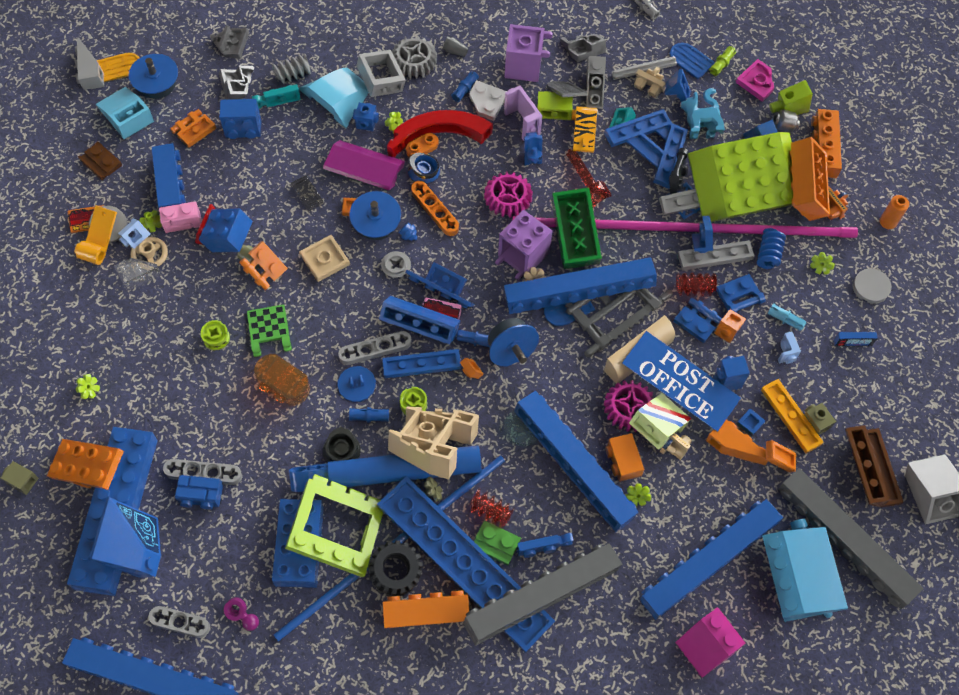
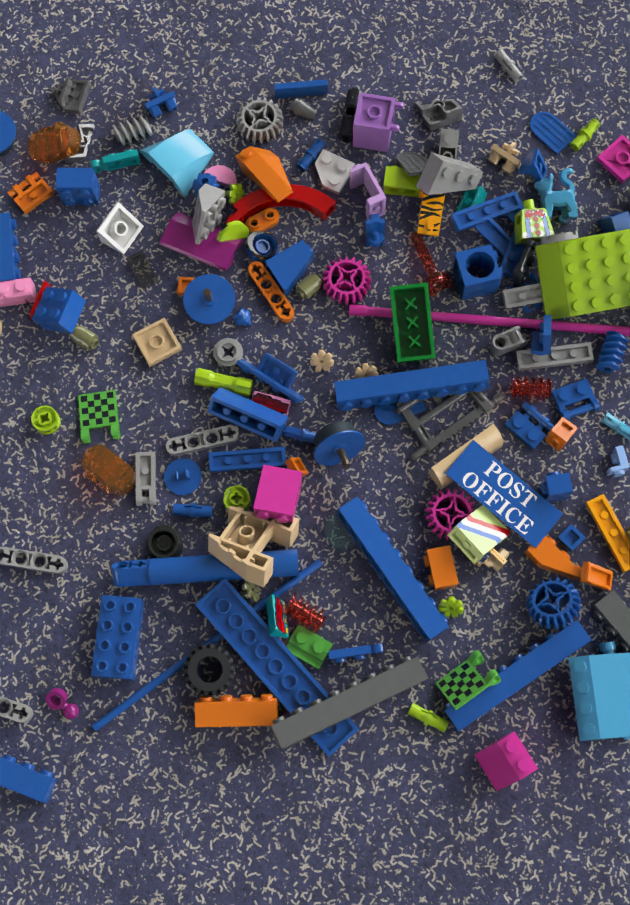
camera: 10 degrees right, 10 degrees up
blue brick [175,475,223,510] -> none
orange plate [239,241,288,290] -> none
lime hinge [285,474,383,578] -> none
light grey window [356,50,406,97] -> none
medium lavender container [495,210,552,280] -> none
light grey axle [612,57,677,80] -> none
none -> clear orange brick [28,122,81,165]
none -> white slope [97,202,144,254]
none -> light grey plate [136,452,157,506]
none -> blue hips [145,87,177,119]
none -> light grey slope [192,183,226,245]
none -> lime axle [194,368,253,396]
none -> bright pink tile [204,165,237,188]
none -> lime tile [216,221,250,242]
none -> orange wedge [235,146,293,203]
none -> dark pink slope [253,465,302,523]
none -> blue slope [265,240,314,297]
none -> slope [266,594,289,638]
none -> blue tile [274,79,328,99]
none -> olive brick [295,273,323,300]
none -> tan plant [310,350,334,372]
none -> black piece [338,88,363,143]
none -> lime pin [407,703,450,733]
none -> light grey wedge [416,152,483,195]
none -> bright green flag [436,650,501,710]
none -> blue brick [452,244,503,301]
none -> light grey piece [489,326,528,356]
none -> torso [514,199,554,244]
none -> blue gear [526,577,581,630]
none -> light grey tile [540,230,579,245]

